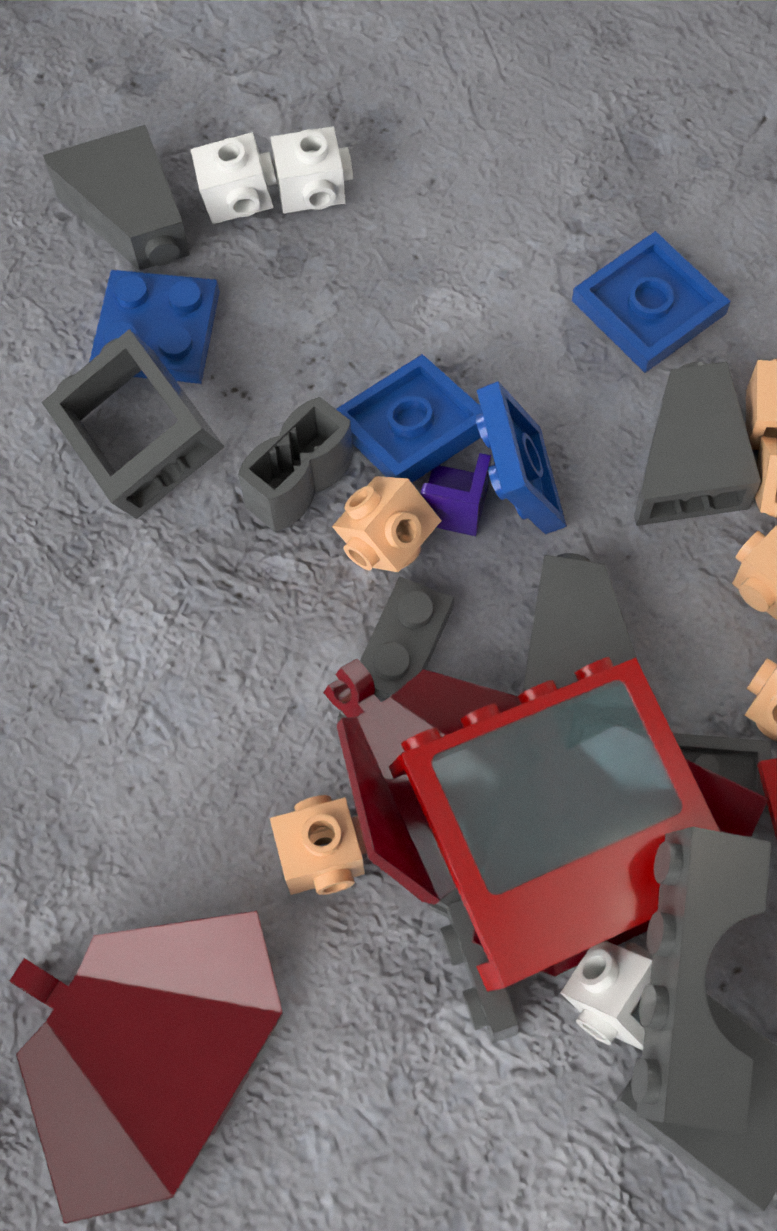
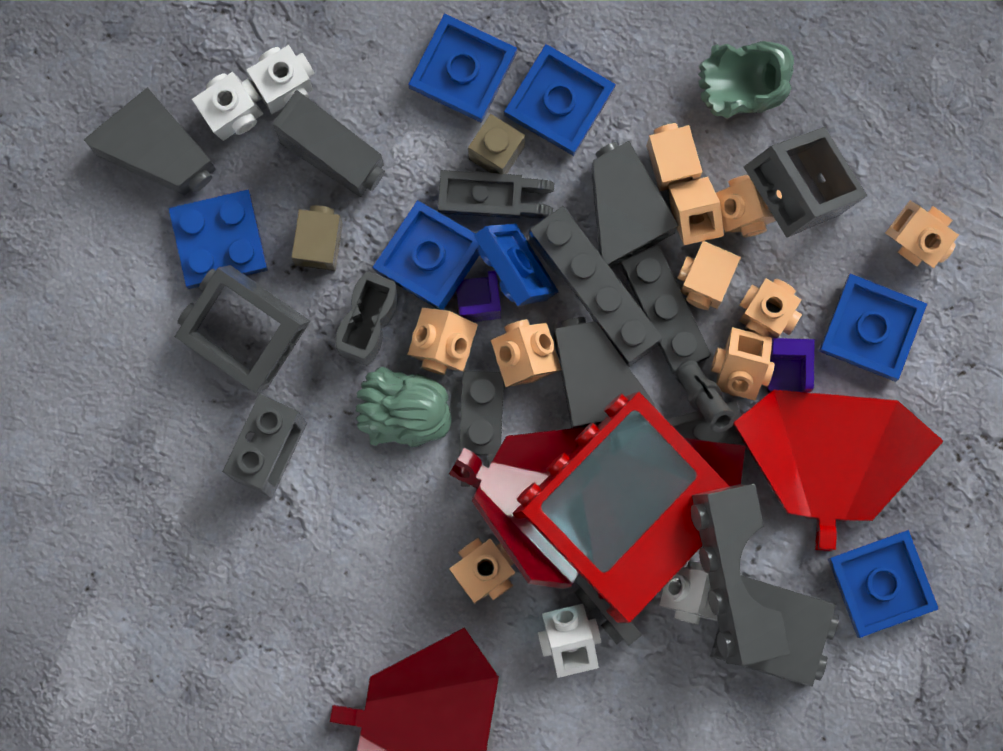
camera: 25 degrees left, 15 degrees up
none -> dark grey window [222,393,307,498]
none -> dark grey slope [272,90,385,197]
none -> dark tan brick [291,205,343,271]
none -> sand green hair [356,367,451,447]
none -> blue plate [408,13,517,123]
none -> dark grey hinge [438,170,555,219]
none -> dark tan brick [468,113,525,175]
none -> light nougat brick [491,319,562,387]
none -> dark grey arch [529,206,663,367]
none -> white brick [538,604,601,678]
none -> dark grey plate [620,245,711,374]
none -> dark grey pin [675,361,735,432]

